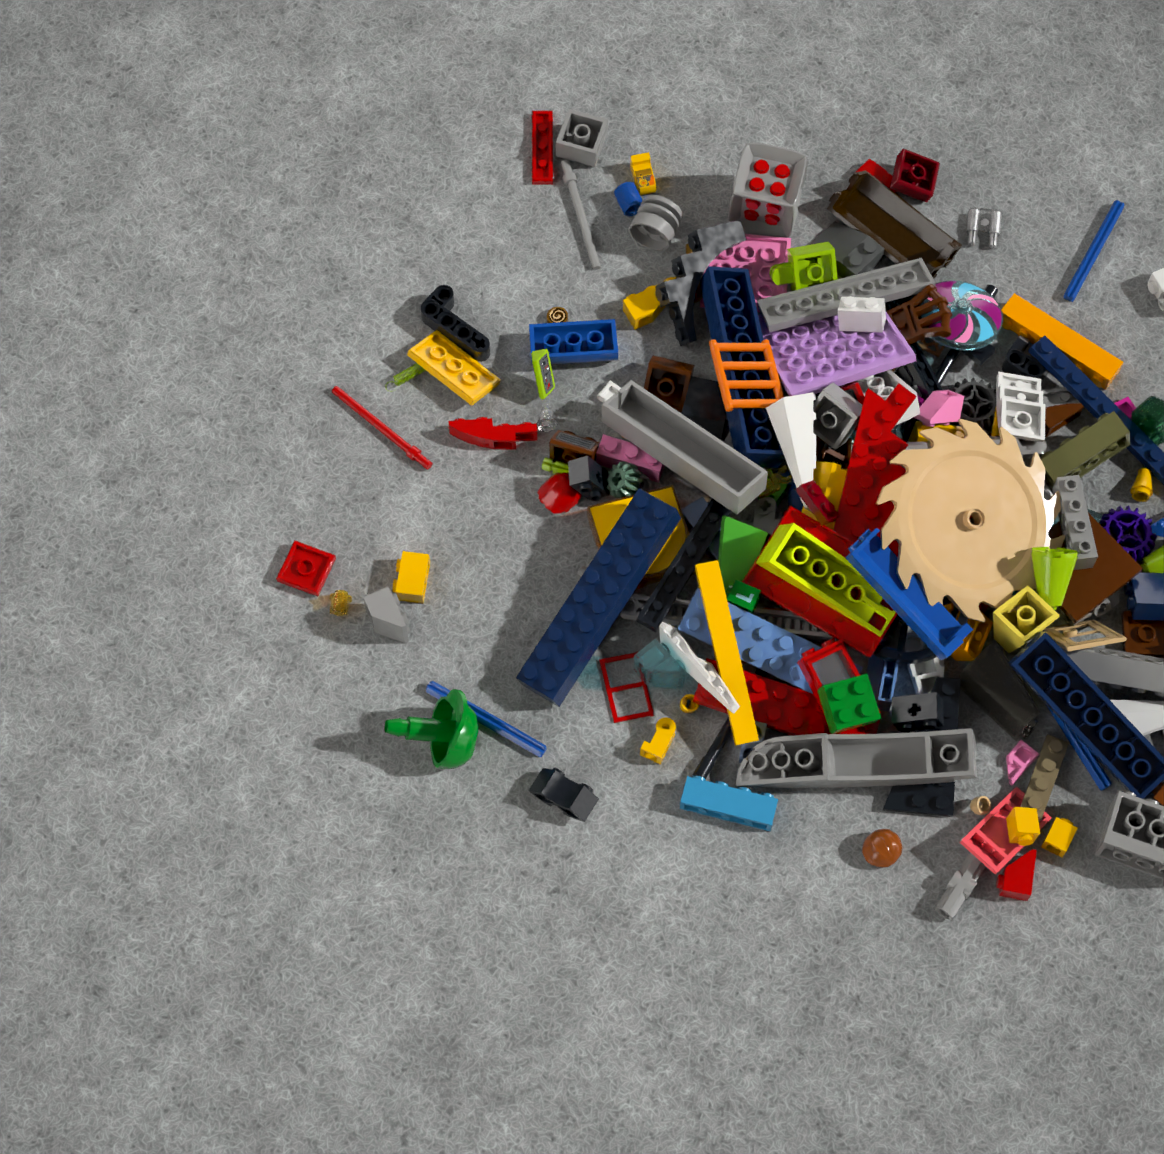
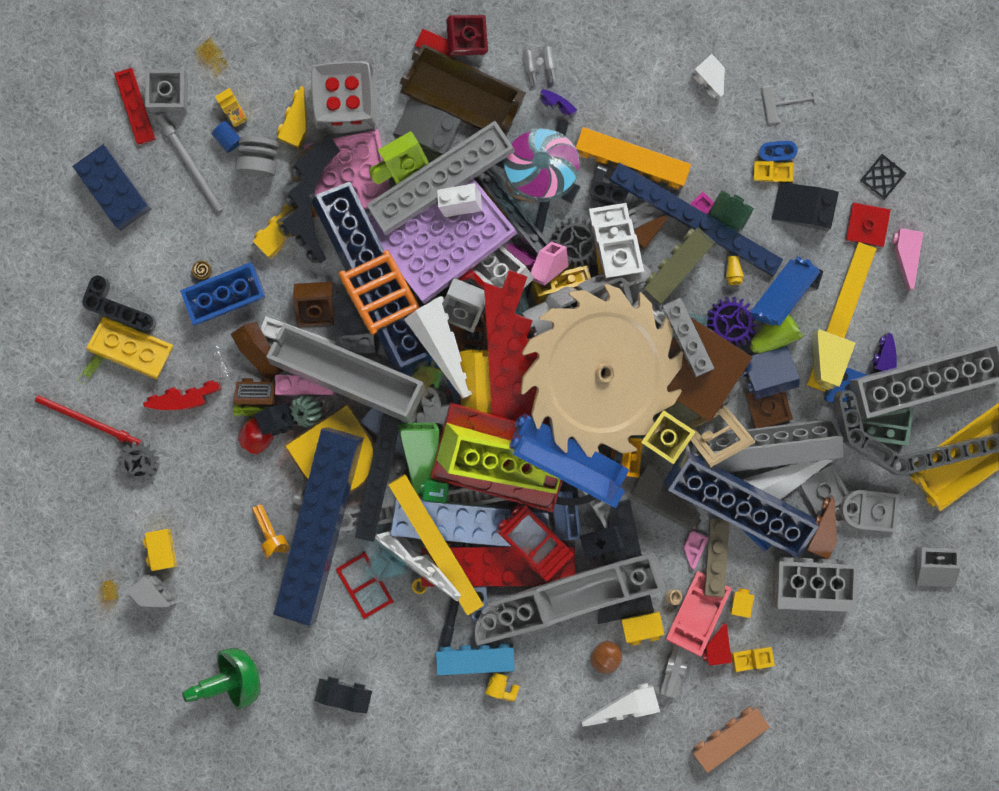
camera: 15 degrees left, 20 degrees up
red plate [276,540,336,597] -> none
blue axle [426,681,547,757] -> none
lime slope [531,349,555,400] -> none
yellow leg [640,717,676,765] -> none
dark red plate [795,480,840,526] -> none
green brick [817,674,881,734] -> none
reddish brown plate [886,284,952,345] -> none
yellow brick [1006,807,1040,846] -> none
lime cone [1031,547,1078,610] -> none
blue axle [1063,200,1125,302] -> none
none -> dark blue brick [72,144,151,231]
none -> dark grey gear [117,441,160,483]
none -> clear yellow plate [195,38,229,73]
none -> reddish brown slope [231,321,284,379]
none -> light orange piece [252,504,290,559]
none -> yellow slope [276,86,308,150]
none -> yellow piece [484,672,520,702]
none -> dark purple slope [540,89,577,118]
none -> white wedge [581,683,660,727]
none -> yellow brick [621,611,664,645]
none -> nougat brick [692,706,770,773]
none -> yellow slope [731,647,775,672]

